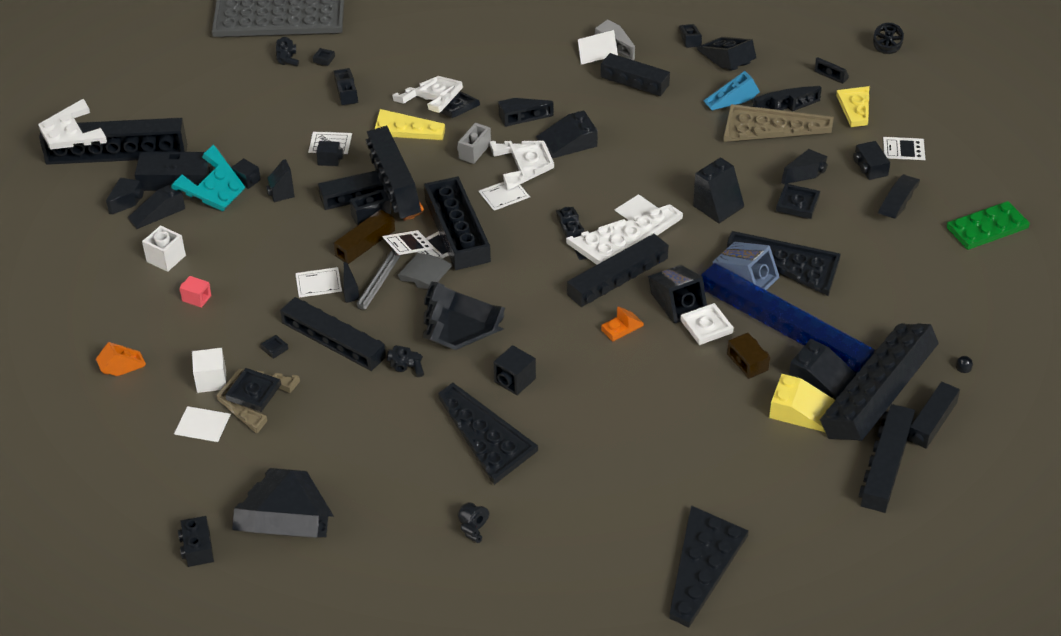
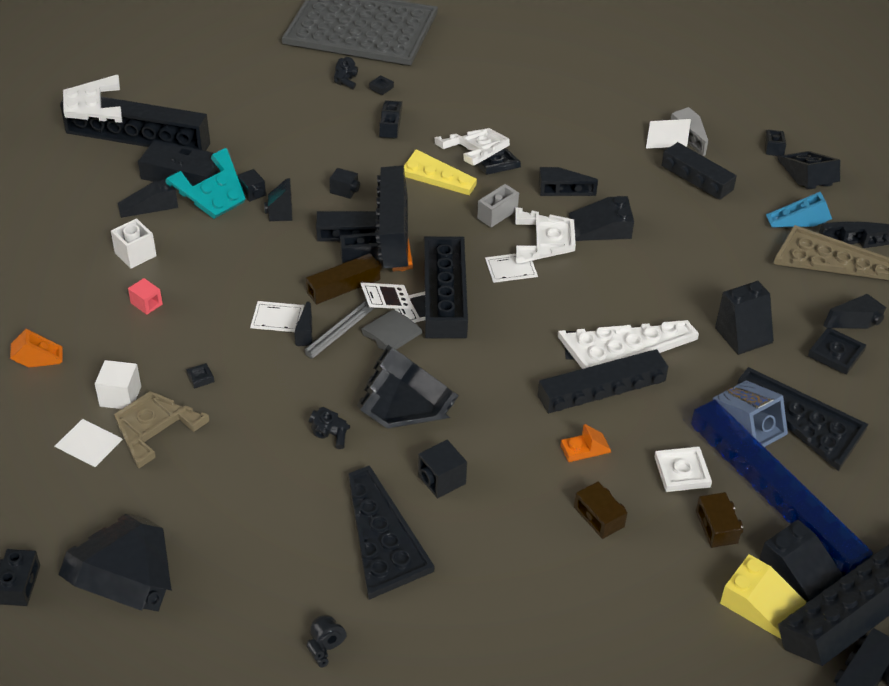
camera: 15 degrees right, 0 degrees up
black slope [106,178,144,215] -> none
black plate [226,368,281,412] -> none
black brick [280,297,386,371] -> none
white sticker [308,132,352,154] -> none
black slope [556,207,584,238] -> none
white sticker [615,194,658,220] -> none
black slope [648,265,707,324] -> none
none -> dark brown brick [574,481,627,539]

